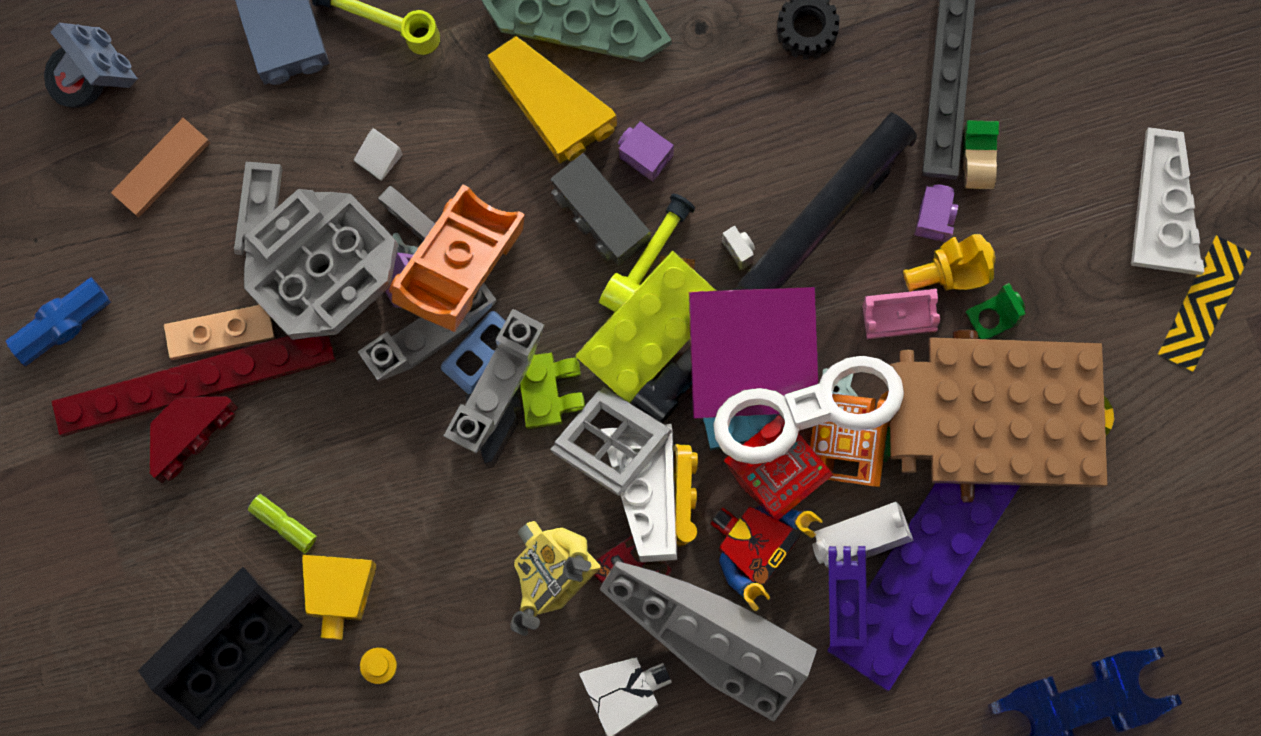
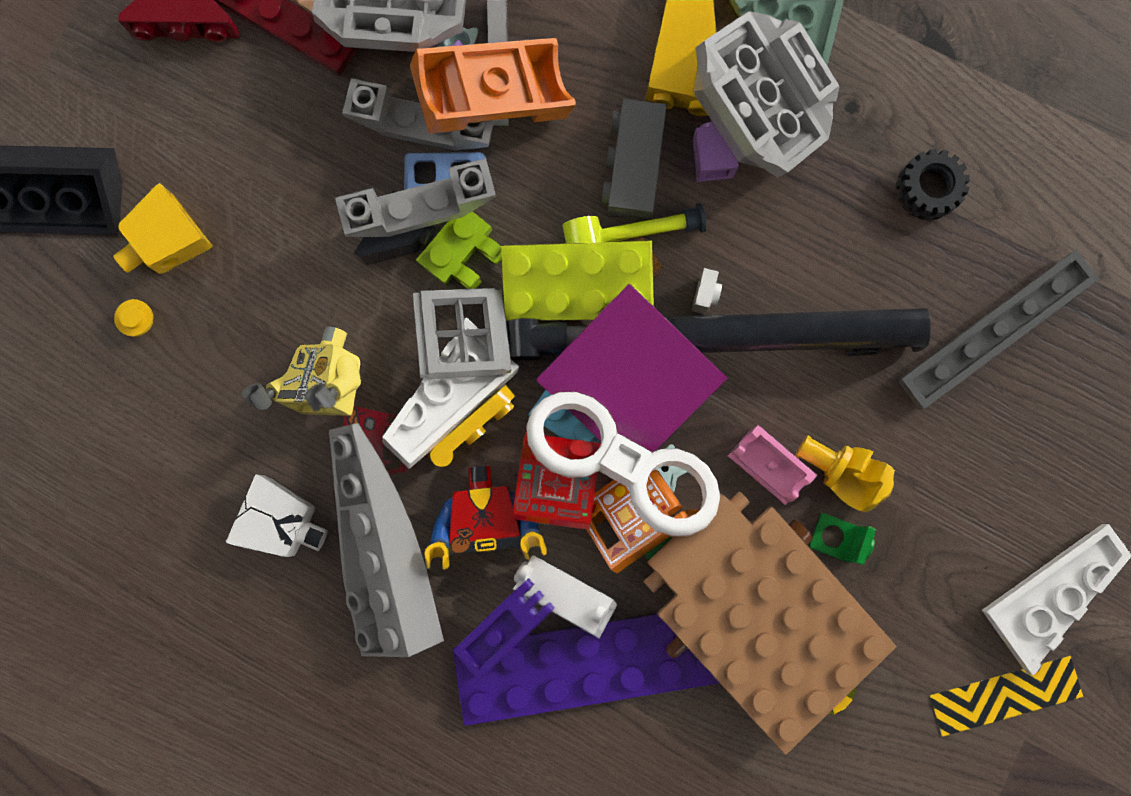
camera: 40 degrees right, 5 degrees up
lime piece [248,494,317,554] -> none
medium lavender brick [914,185,958,242] -> none
leg [963,120,999,189] -> none
none -> light grey piece [693,11,839,178]

